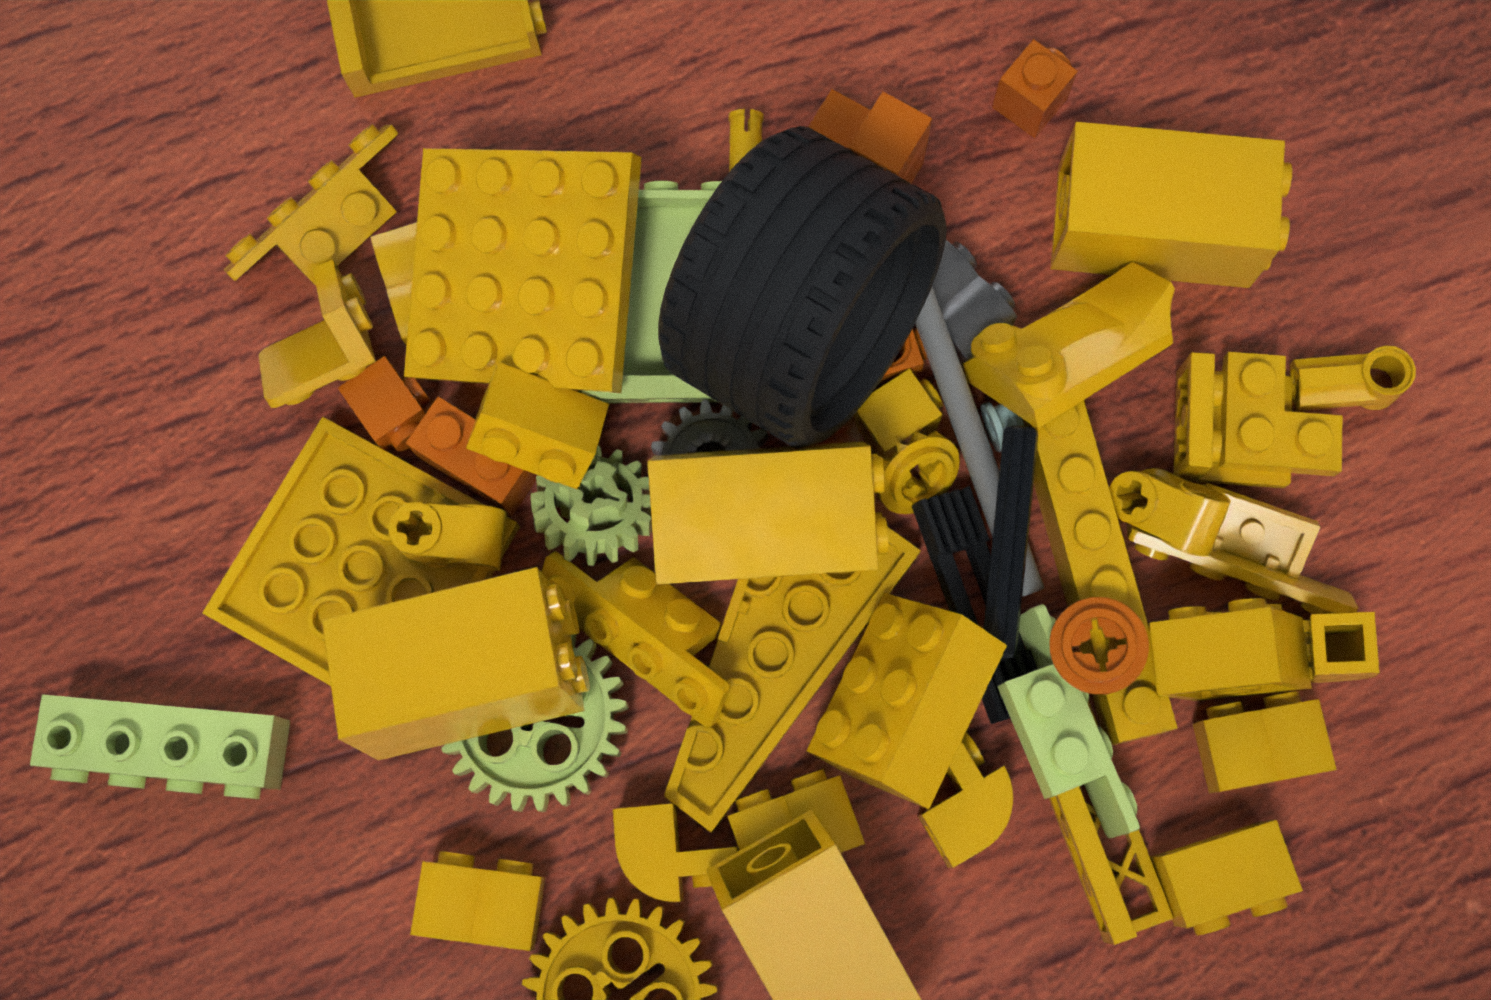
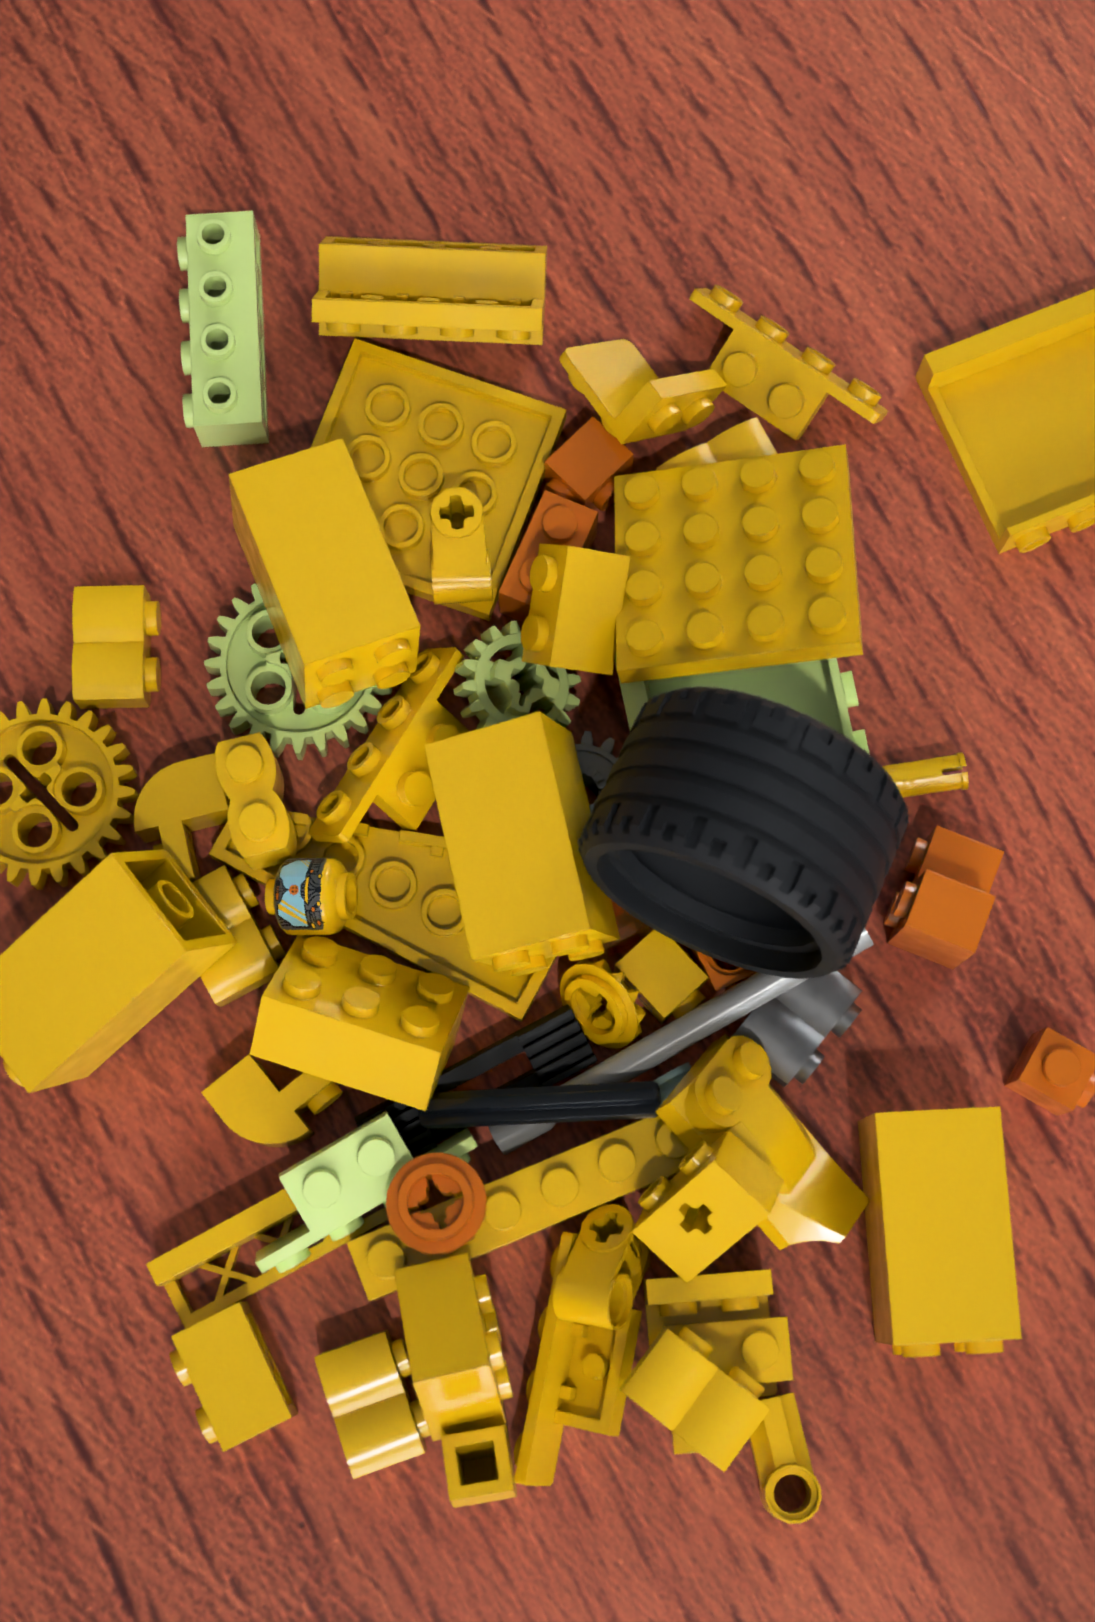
camera: 75 degrees right, 0 degrees up
none -> yellow brick [214,732,297,871]
none -> head [265,858,358,935]
none -> yellow brick [312,236,547,345]
none -> yellow brick [619,1325,770,1472]
none -> yellow brick [632,1129,784,1283]

